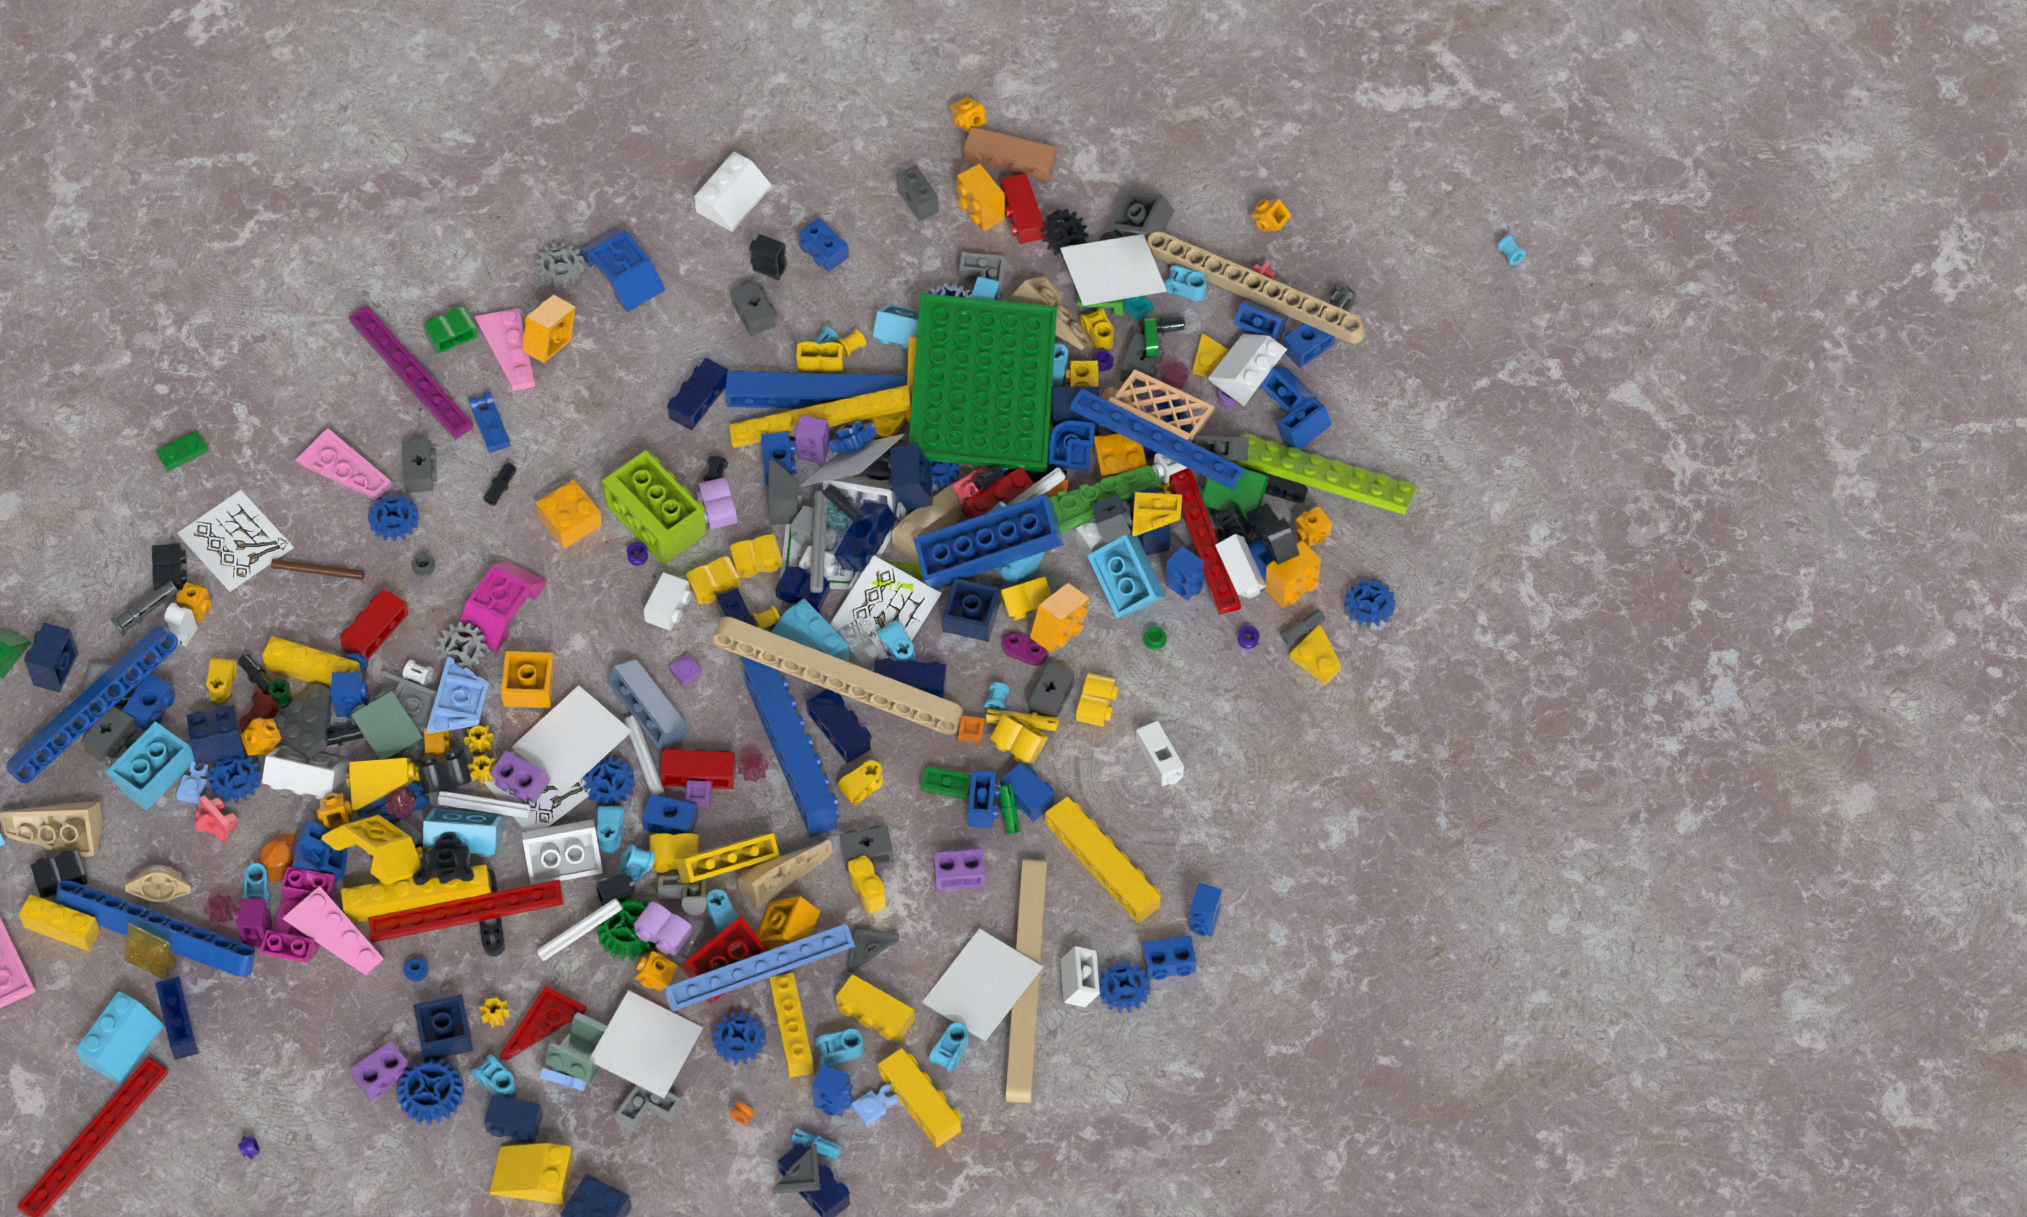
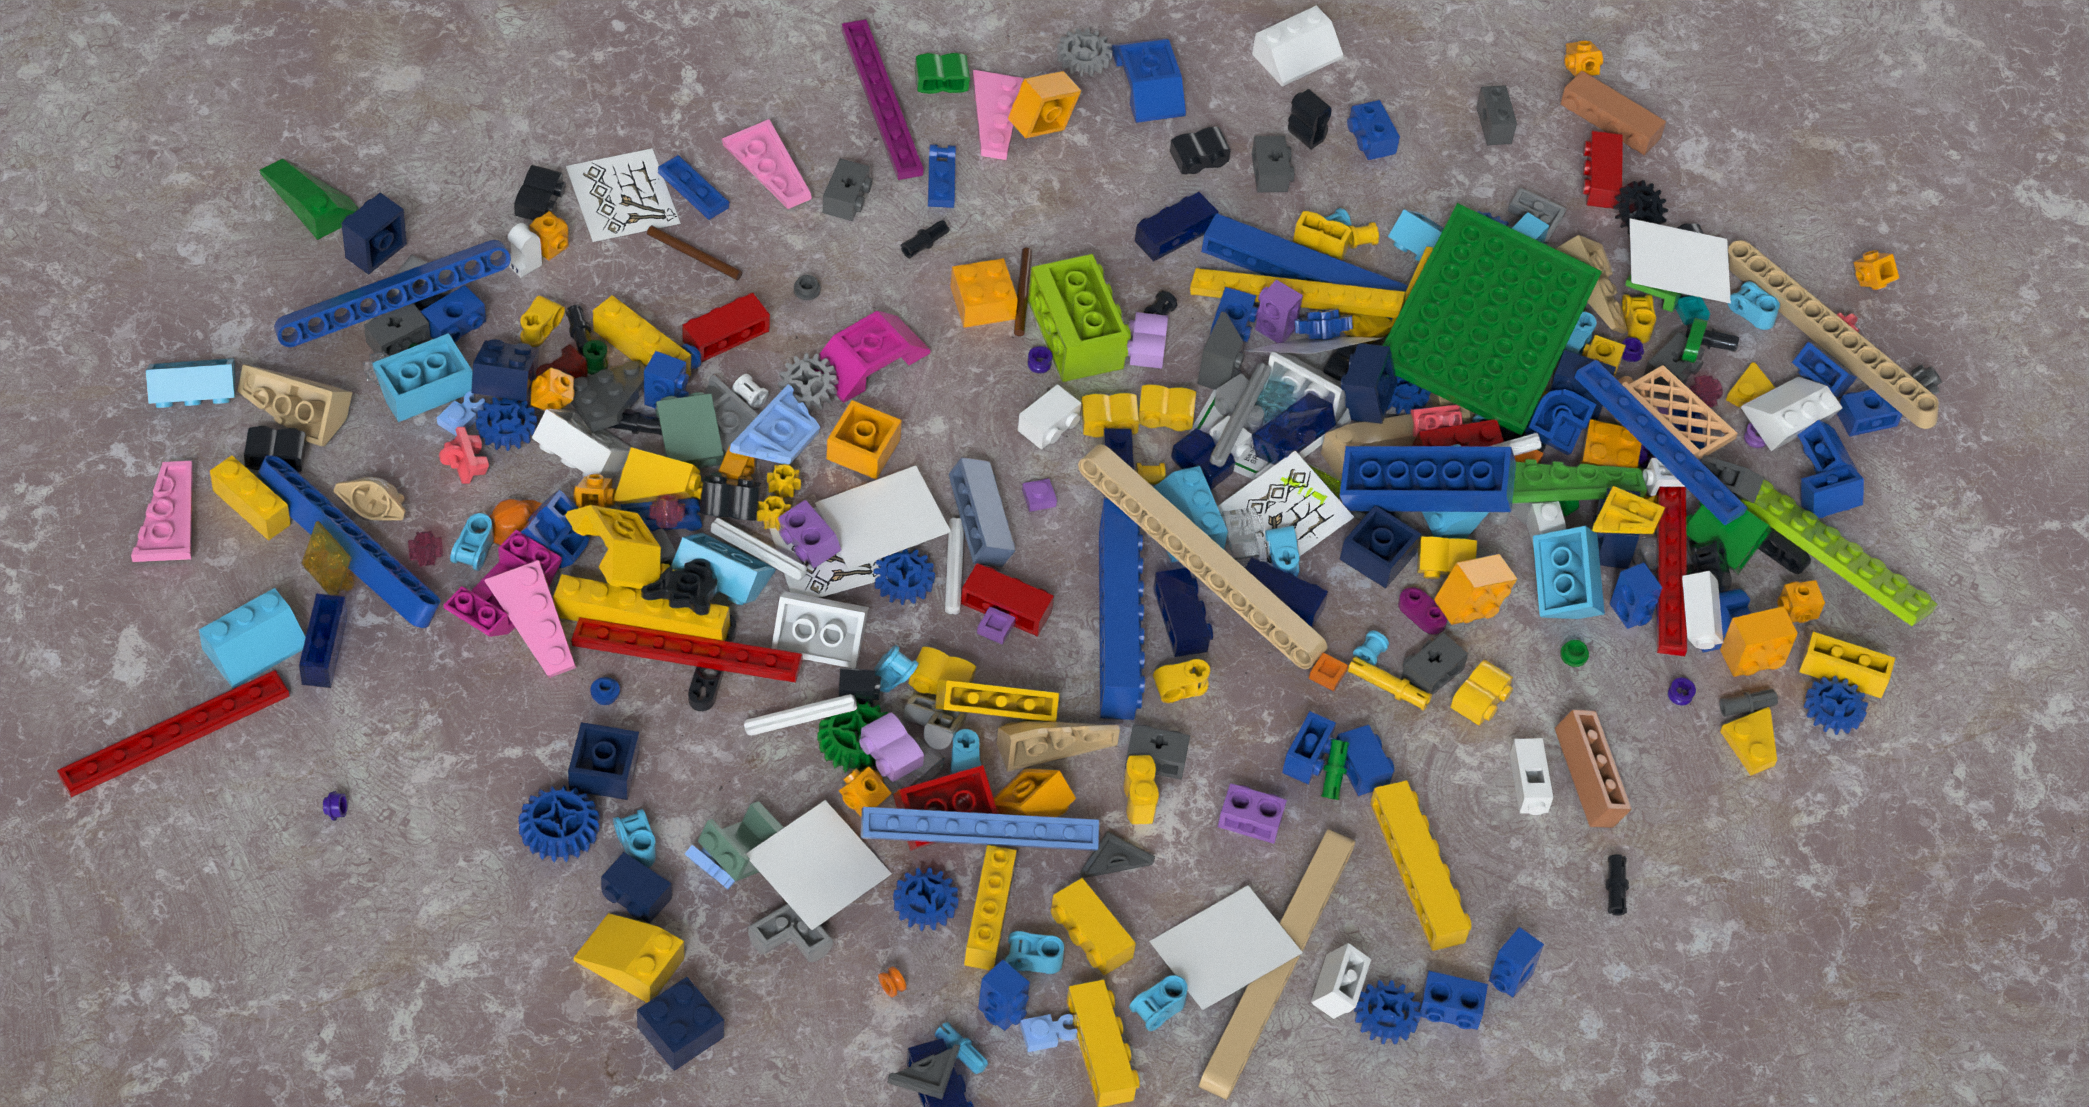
camera: 15 degrees right, 5 degrees down
dark grey pin [111,580,179,636] -> none
green plate [155,430,208,472] -> none
magenta brick [235,897,272,948] -> none
medium lavender brick [350,1041,411,1101] -> none
blue gear [368,493,419,542] -> none
yellow gear [479,996,511,1028] -> none
red wing [500,986,587,1061] -> none
medium azure piece [597,806,624,853] -> none
blue brick [642,794,698,835] -> none
clear pink gear [738,752,768,783] -> none
black axle [823,484,866,525] -> none
green plate [920,766,971,800] -> none
light orange brick [956,163,1005,232] -> none
black pin [974,465,1004,491] -> none
yellow brick [990,713,1048,764] -> none
dark grey brick [1093,494,1133,543] -> none
dark grey slope [1108,190,1174,235] -> none
black beam [1246,503,1300,565] -> none
none -> blue tile [658,155,730,220]
none -> reddish brown bar [1014,248,1032,337]
none -> black brick [1170,127,1231,174]
none -> nougat brick [1554,710,1632,828]
none -> black pin [1605,854,1629,916]
none -> yellow brick [1799,631,1895,698]

